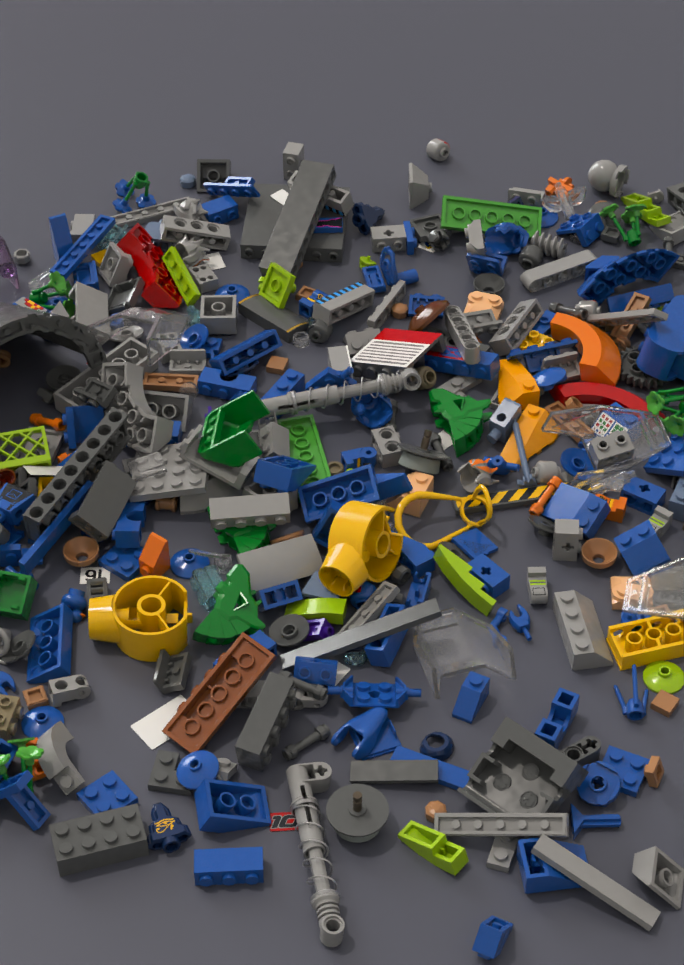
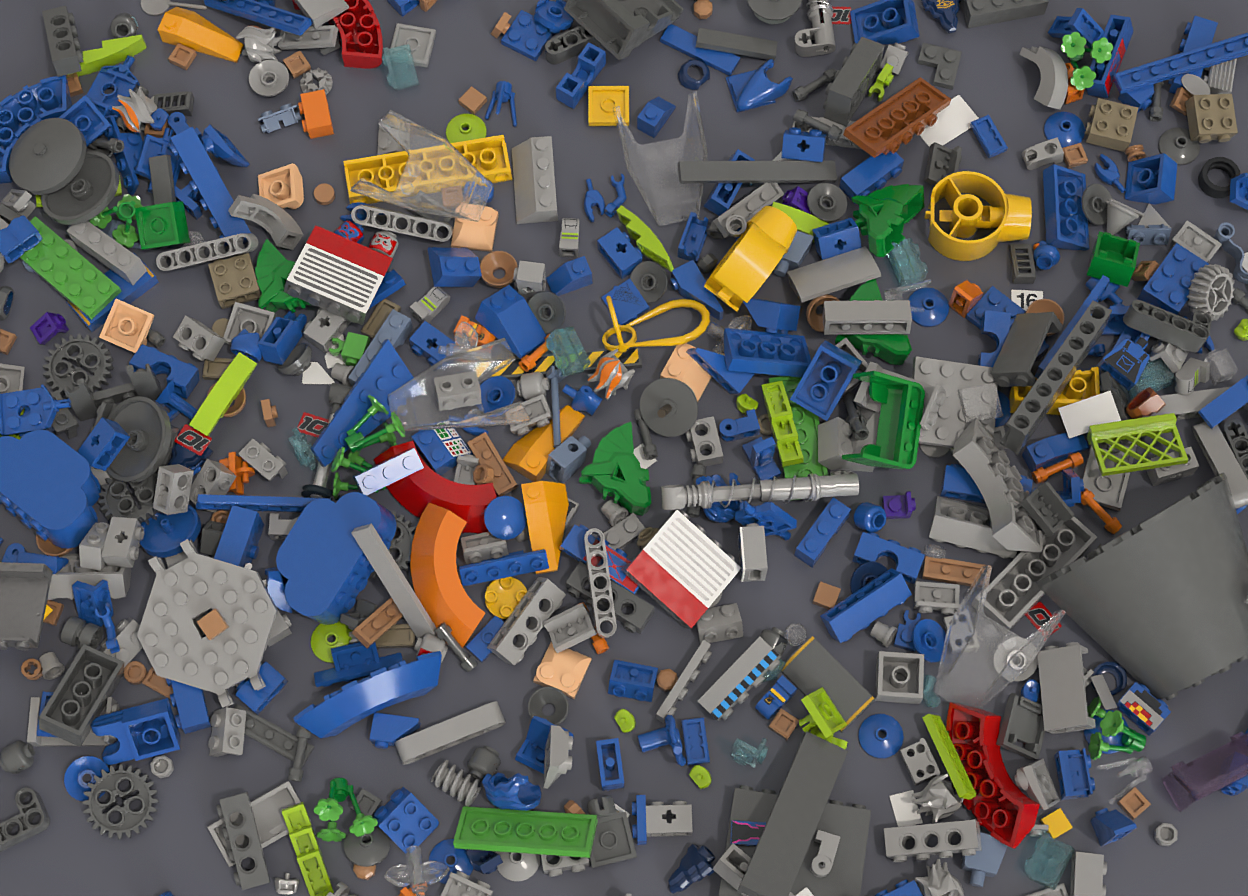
camera: 175 degrees left, 25 degrees up
blue plate [49,214,116,280] -> none
blue plate [76,770,139,814] -> none
blue dish [176,750,219,790] -> none
blue plate [327,675,421,708] -> none
reddish brown dish [408,300,450,331] -> none
none -> brick [352,448,424,496]
none -> light grey bracket [505,394,552,436]
none -> blue slope [546,256,593,296]
none -> clear light blue brick [546,326,591,376]
none -> medium nougat tile [564,800,585,814]
none -> yellow plate [588,86,629,126]
none -> blue brick [596,738,625,791]
none -> lime piece [614,709,636,733]
none -> light grey piece [726,215,747,237]
none -> clear light blue bracket [731,738,769,768]
none -> blue bracket [742,437,781,480]
none -> lime slope [761,381,804,467]
none -> light grey leg [810,830,840,878]
none -> lime plate [868,63,894,102]
none -> light grey piece [870,621,897,648]
none -> blue plate [970,115,1008,158]
none -> medium nougat tile [1117,787,1151,820]

